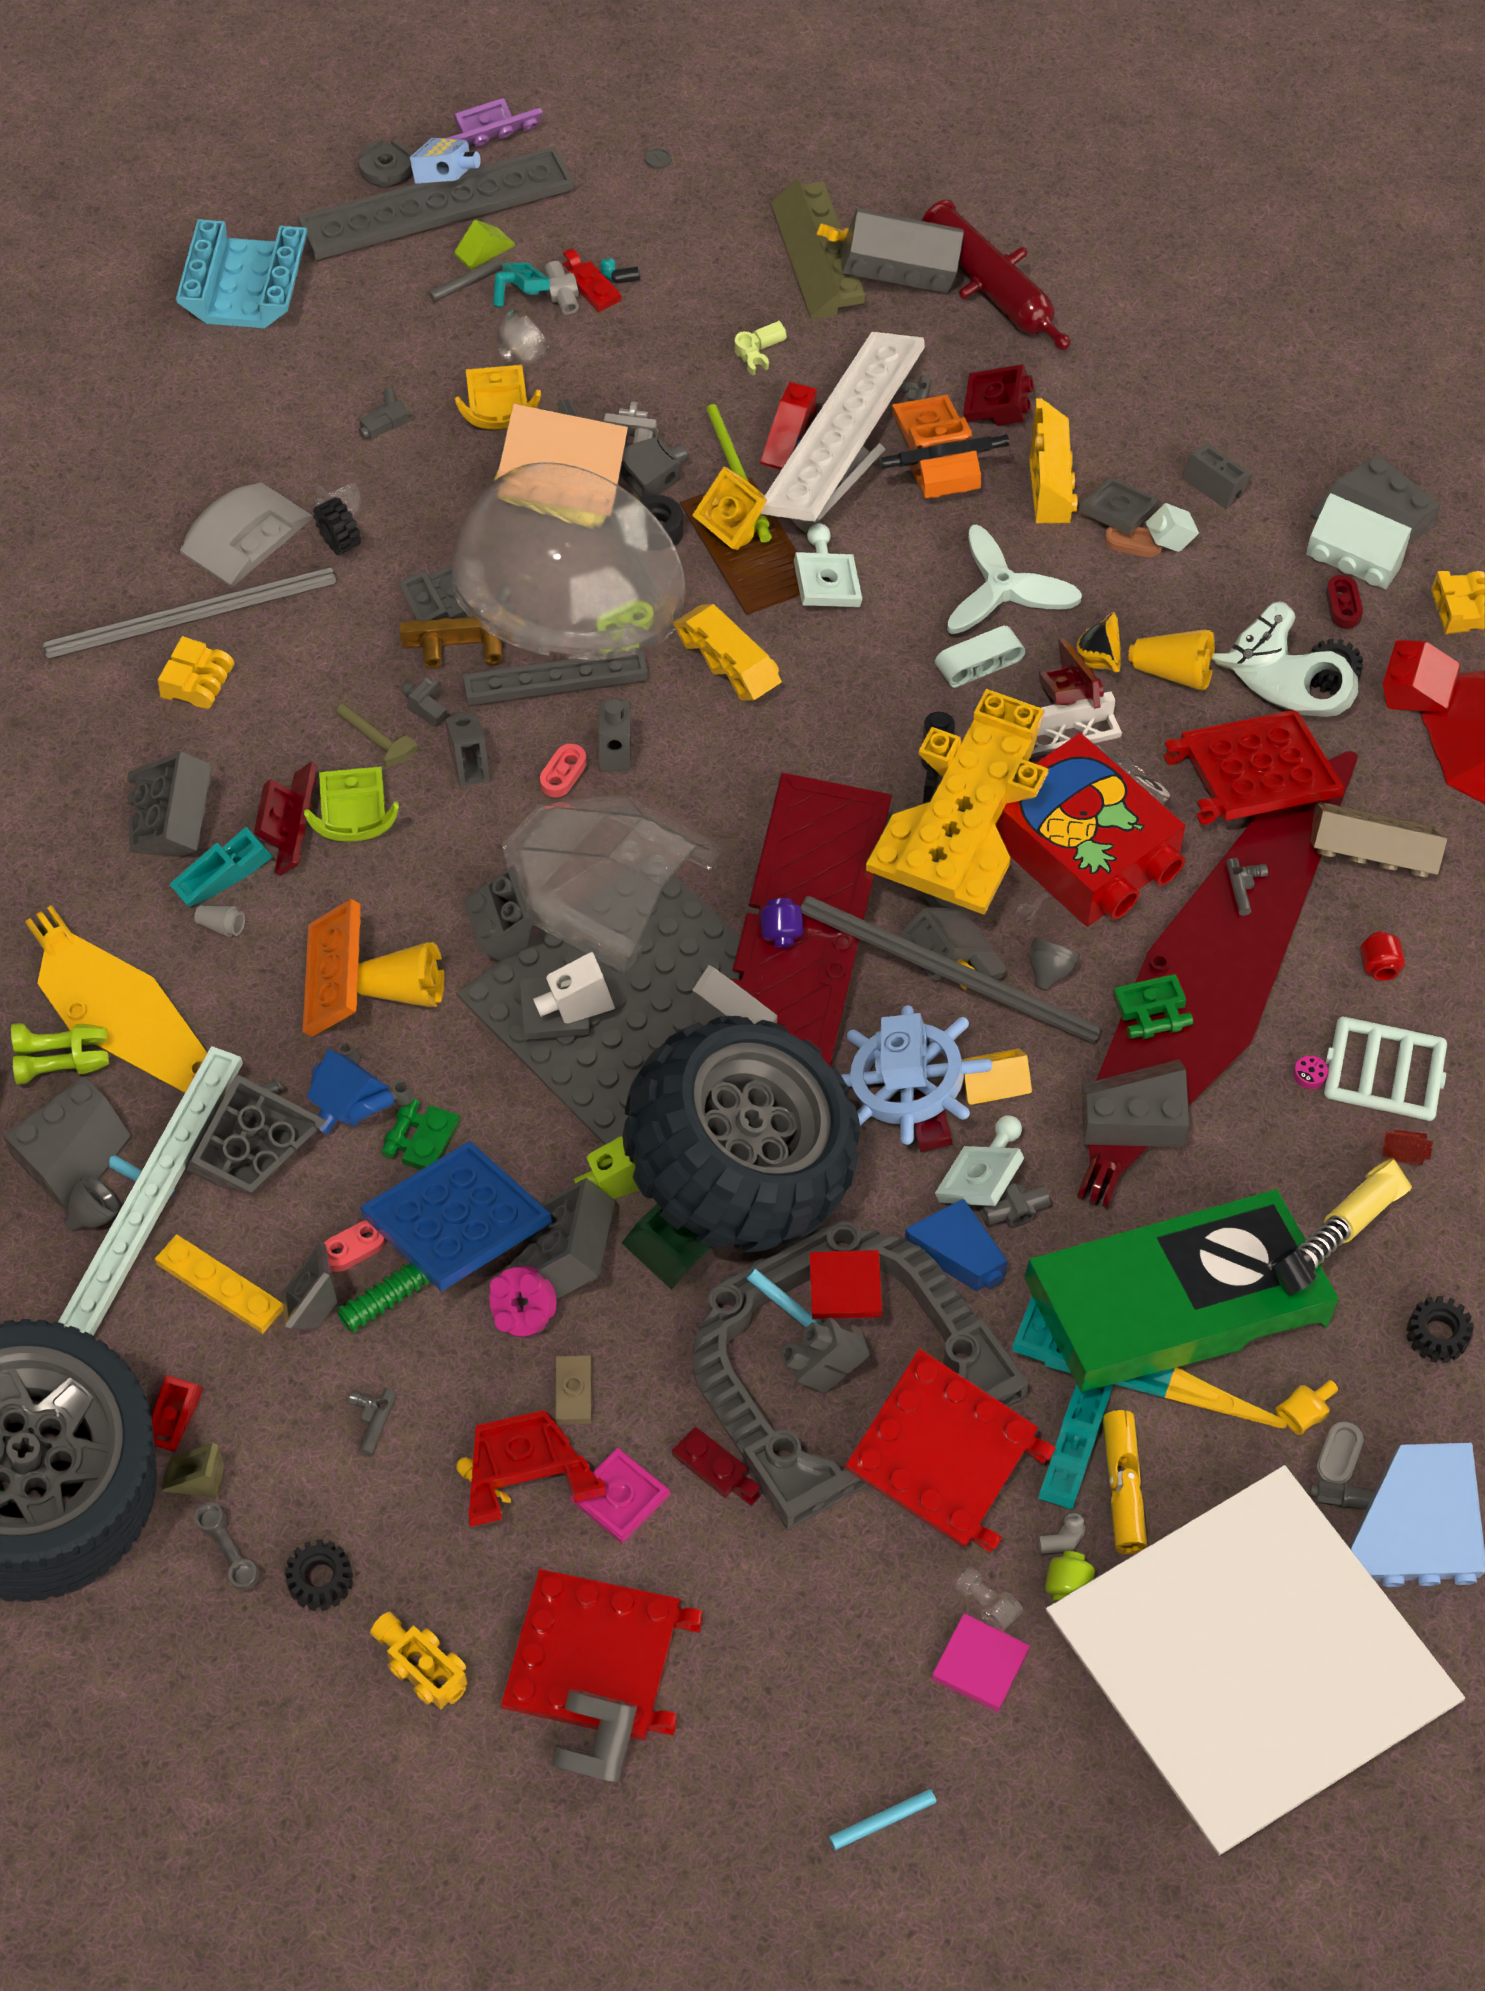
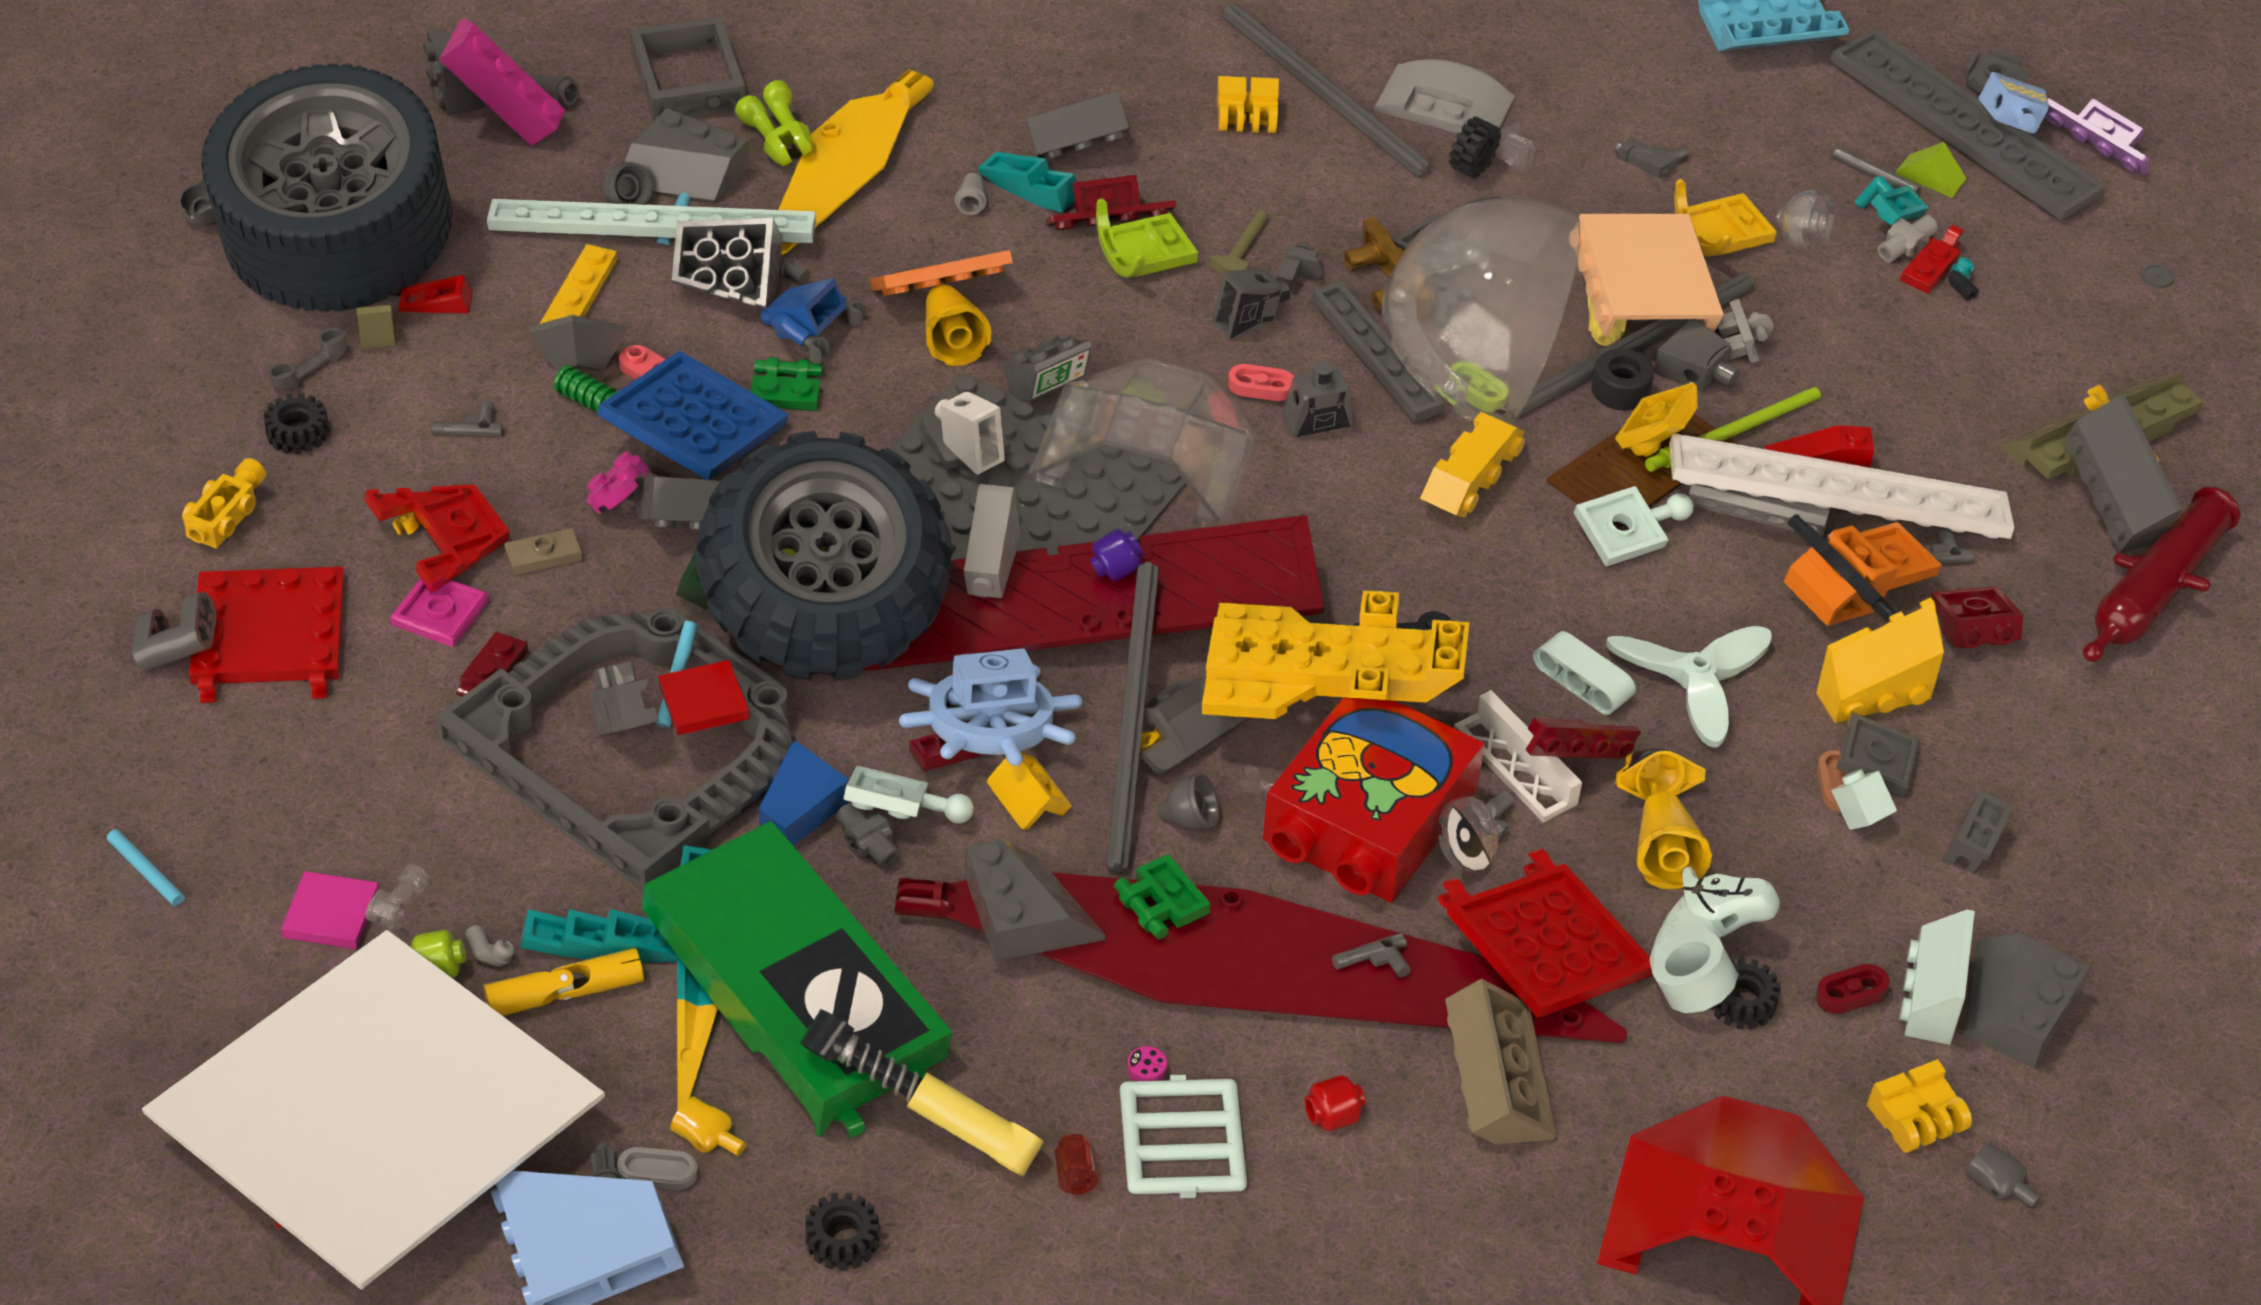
camera: 70 degrees right, 10 degrees down
yellowish green bar [734,321,787,375] -> none
red plate [843,1348,1056,1553] -> none
red slope [1382,640,1461,713] -> none

